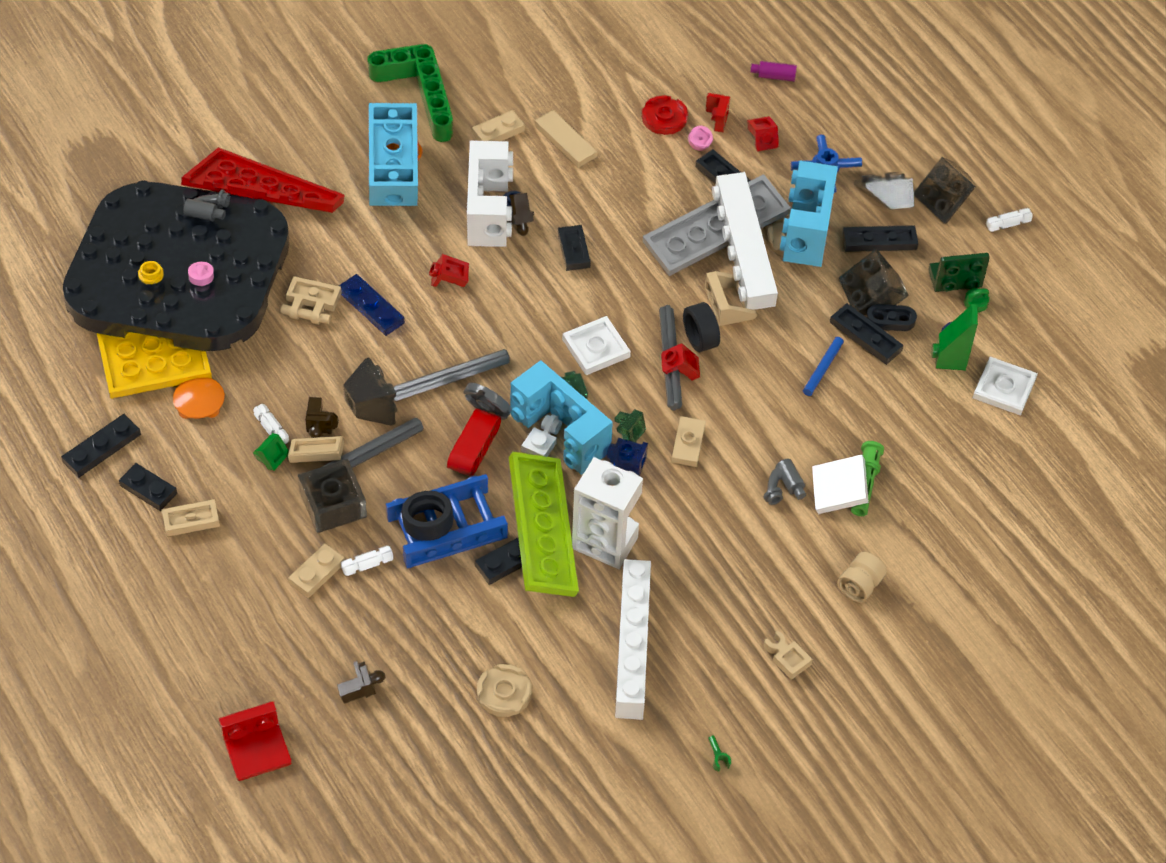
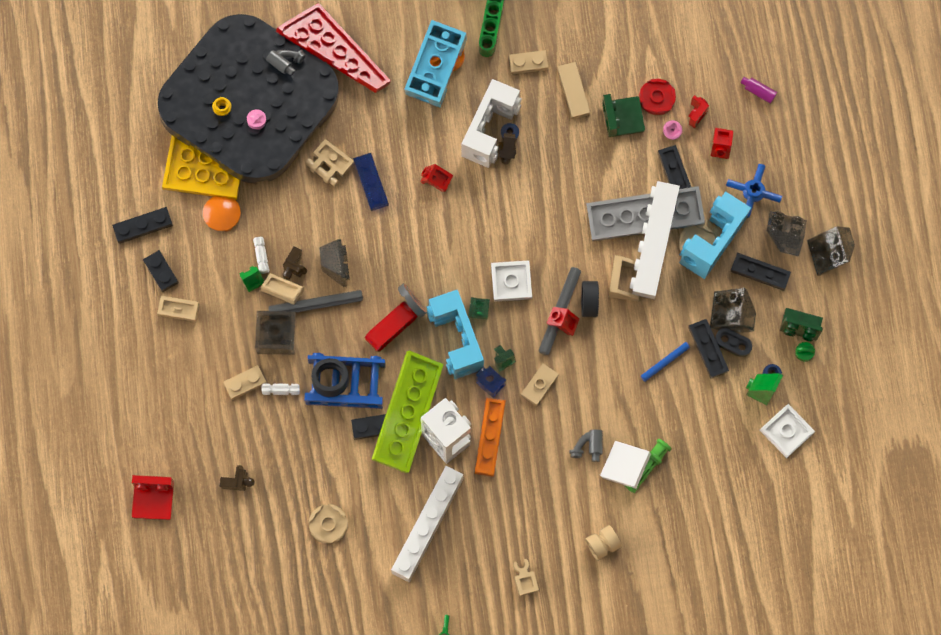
camera: 25 degrees right, 20 degrees up
axle [390,349,510,401] -> none
white plate [521,414,562,457] -> none
black plate [558,225,591,271] -> none
white axle [986,208,1033,232] -> none
none -> orange tile [475,398,506,477]
none -> dark green bracket [602,94,645,138]

